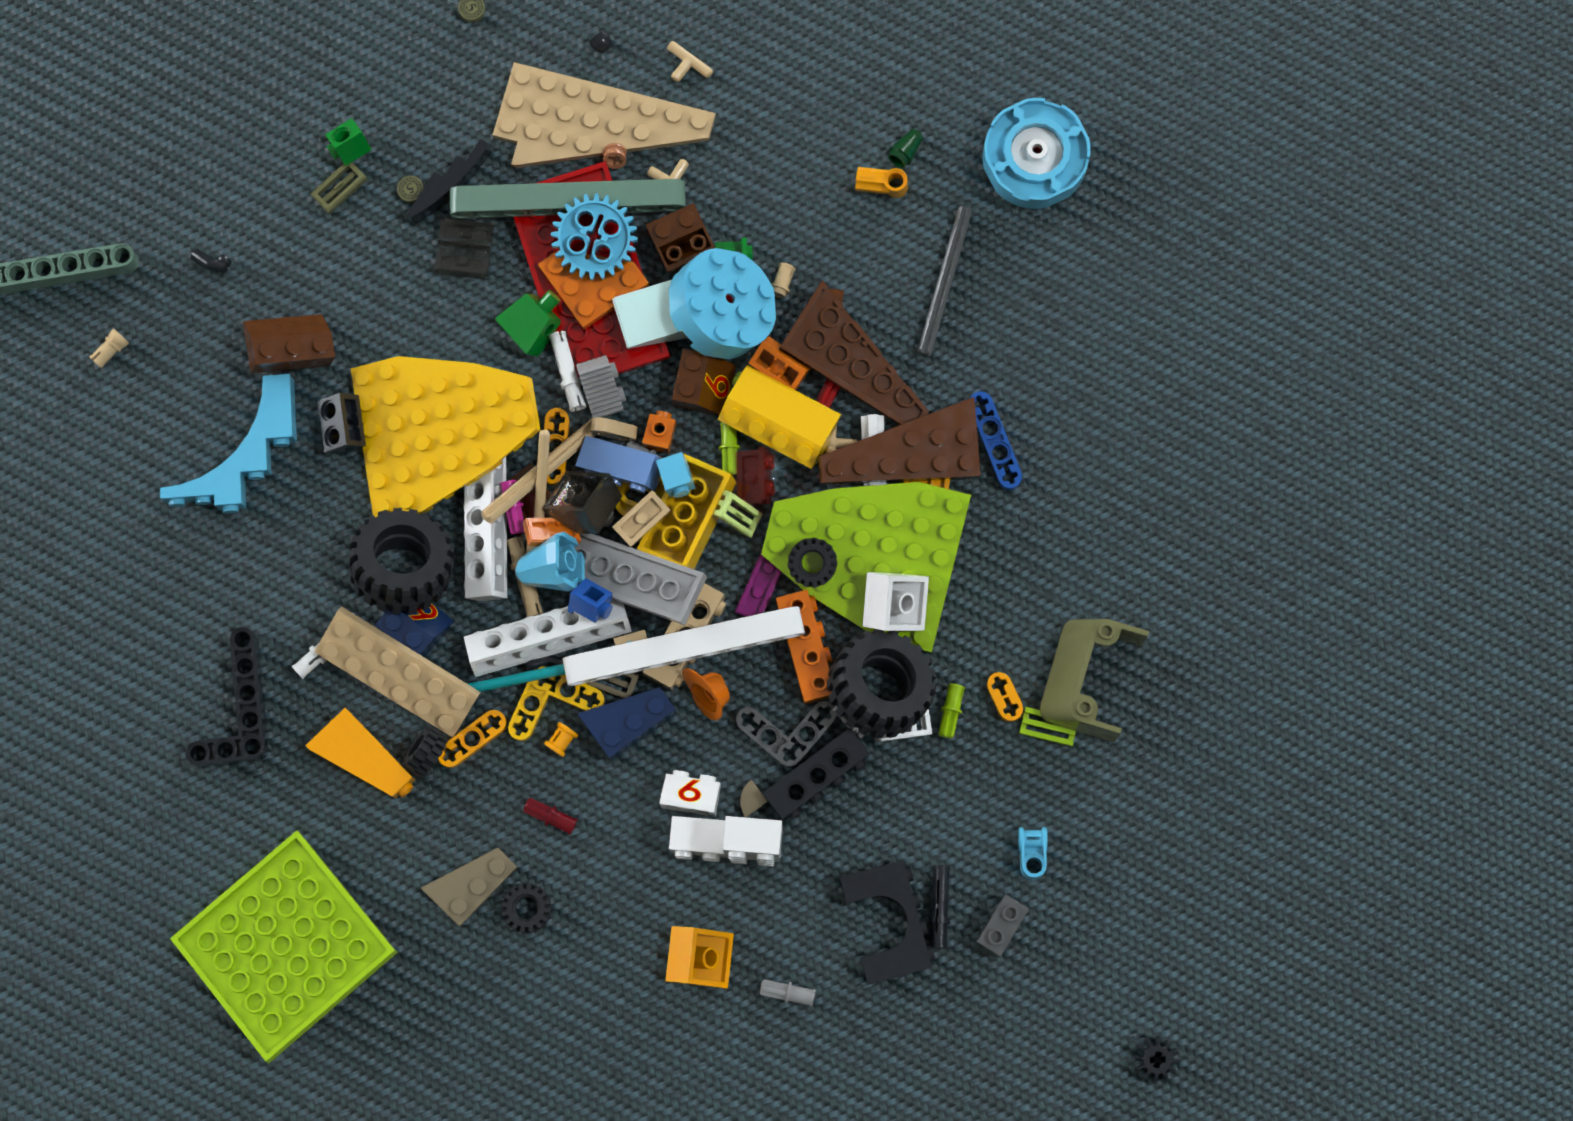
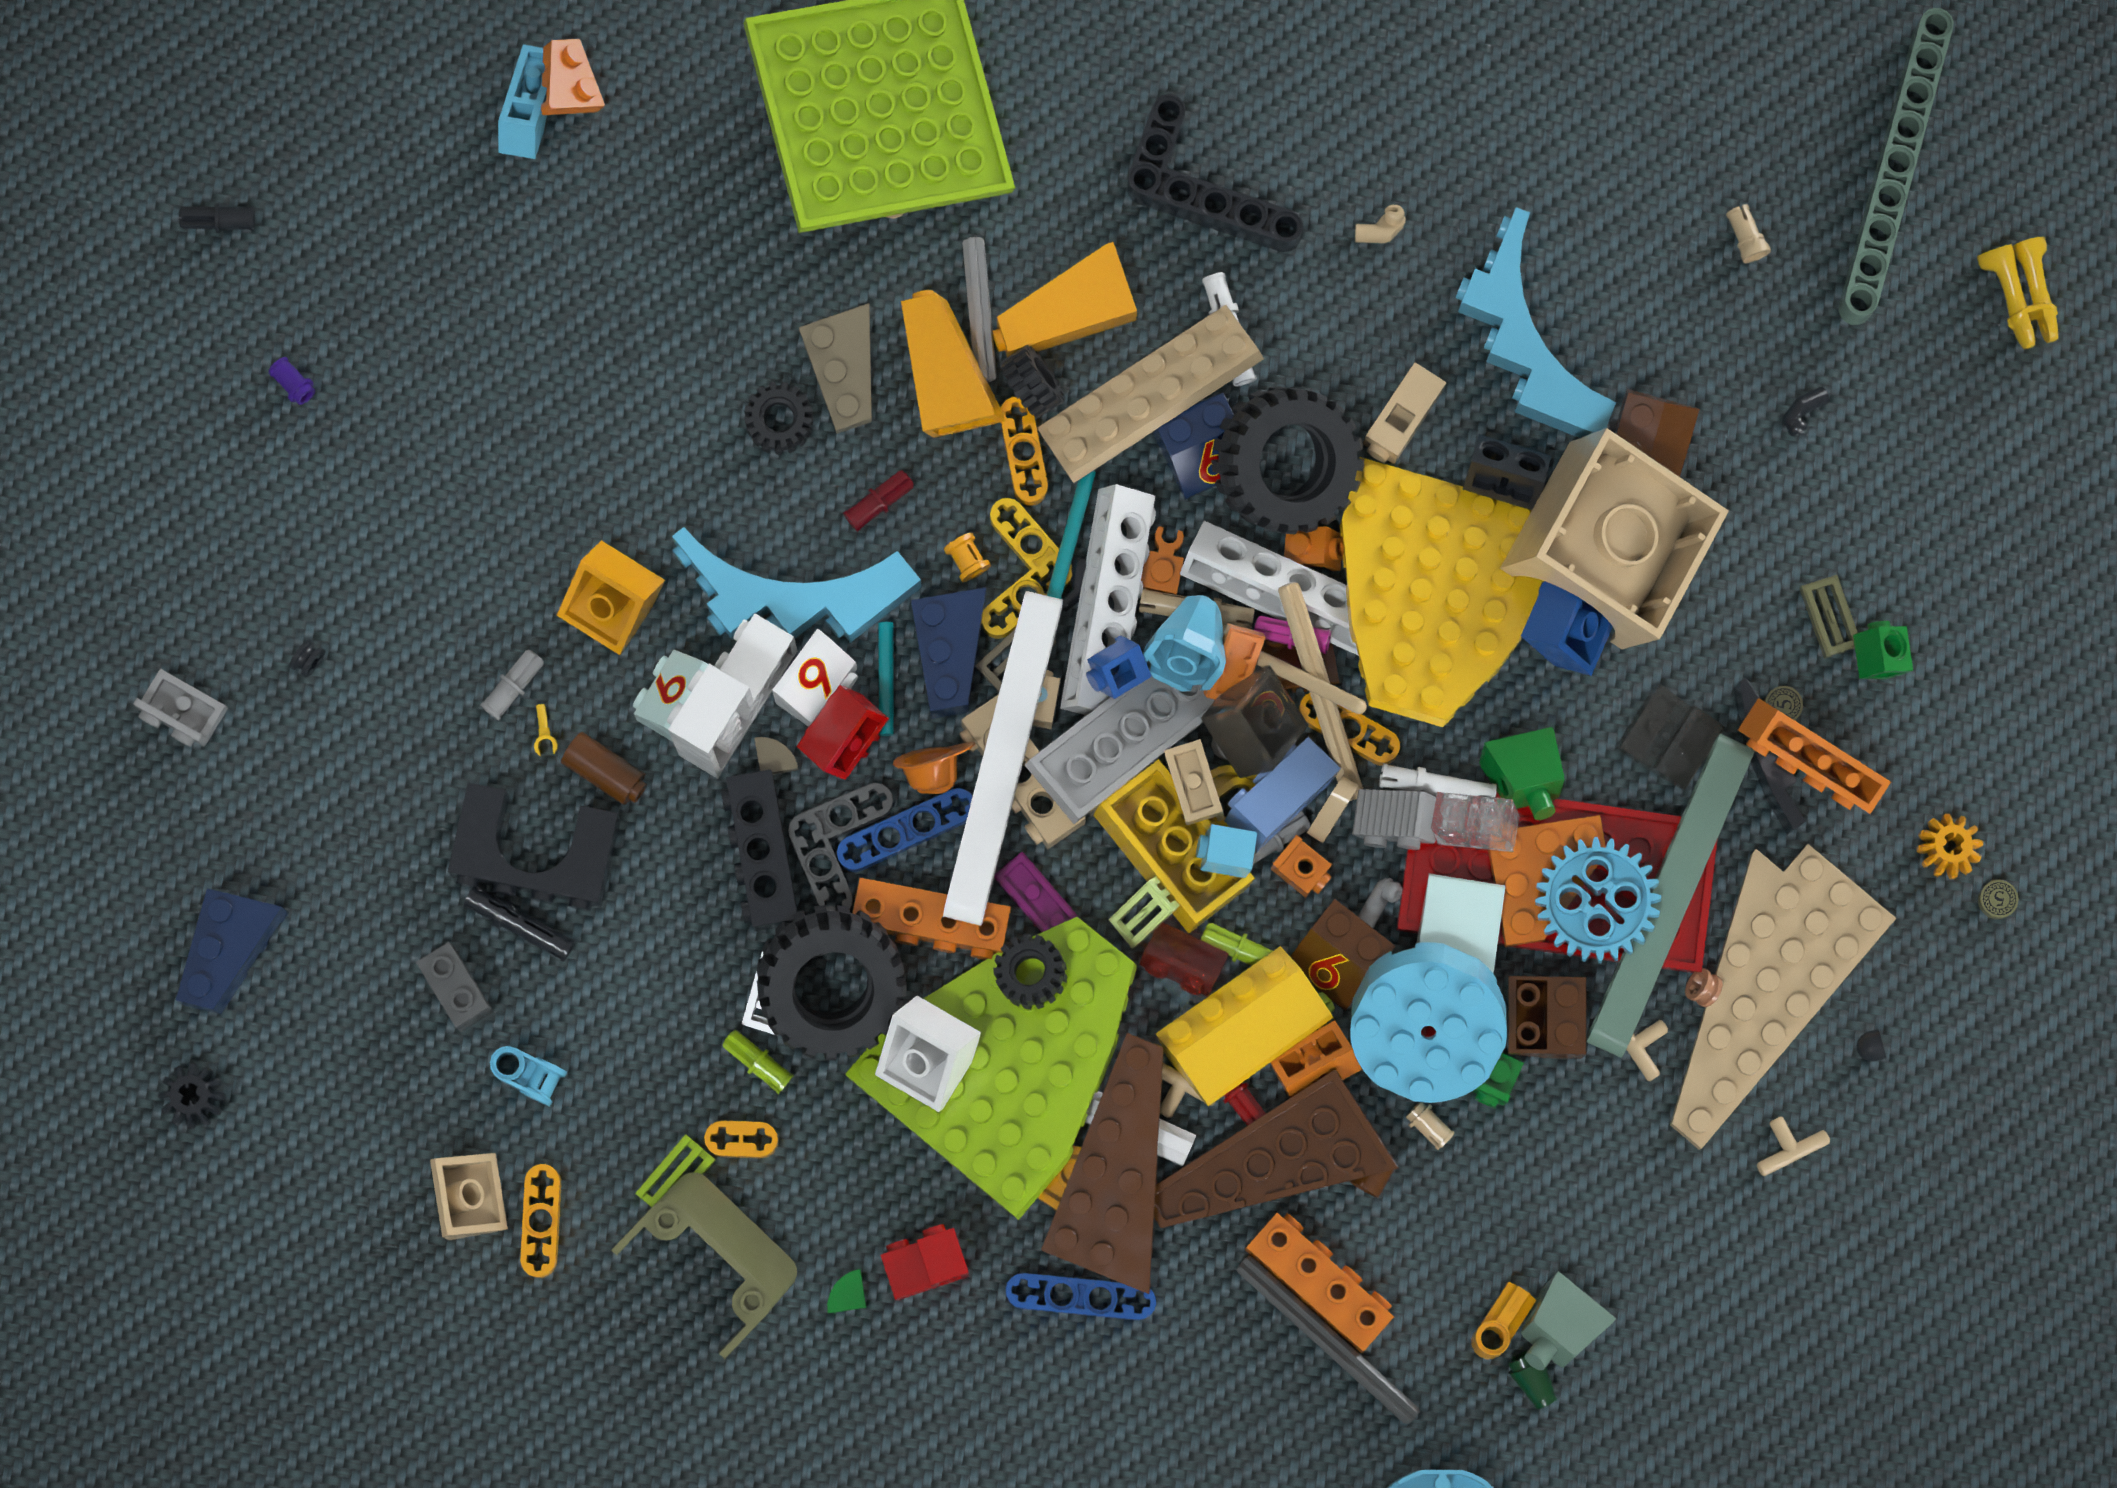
camera: 110 degrees right, 0 degrees up
none -> dark blue wedge [176,888,289,1014]
none -> tan slope [430,1153,508,1240]
none -> light orange beam [520,1164,561,1278]
none -> yellow hand [534,704,558,756]
none -> reddish brown brick [561,732,647,805]
none -> light aqua slope [633,650,709,742]
none -> medium azure arch [672,527,922,643]
none -> red brick [796,685,889,780]
none -> green tile [827,1269,866,1314]
none -> blue beam [837,788,973,872]
none -> teal bar [878,622,894,736]
none -> red brick [880,1224,969,1301]
none -> light orange slope [901,290,1005,438]
none -> light grey axle [962,237,997,382]
none -> orange plate [1141,526,1184,595]
none -> orange brick [1244,1213,1394,1353]
none -> orange bracket [1284,526,1344,571]
none -> tan arm [1355,205,1406,243]
none -> light grey arm [1358,878,1402,928]
none -> tan brick [1363,363,1446,464]
none -> clear brick [1431,792,1520,852]
none -> tan piece [1500,428,1729,649]
none -> blue brick [1521,581,1613,676]
none -> sand green torso [1521,1271,1616,1370]
none -> orange brick [1738,698,1891,814]
none -> light orange gear [1916,814,1983,879]
none -> yellow piece [1976,237,2058,349]

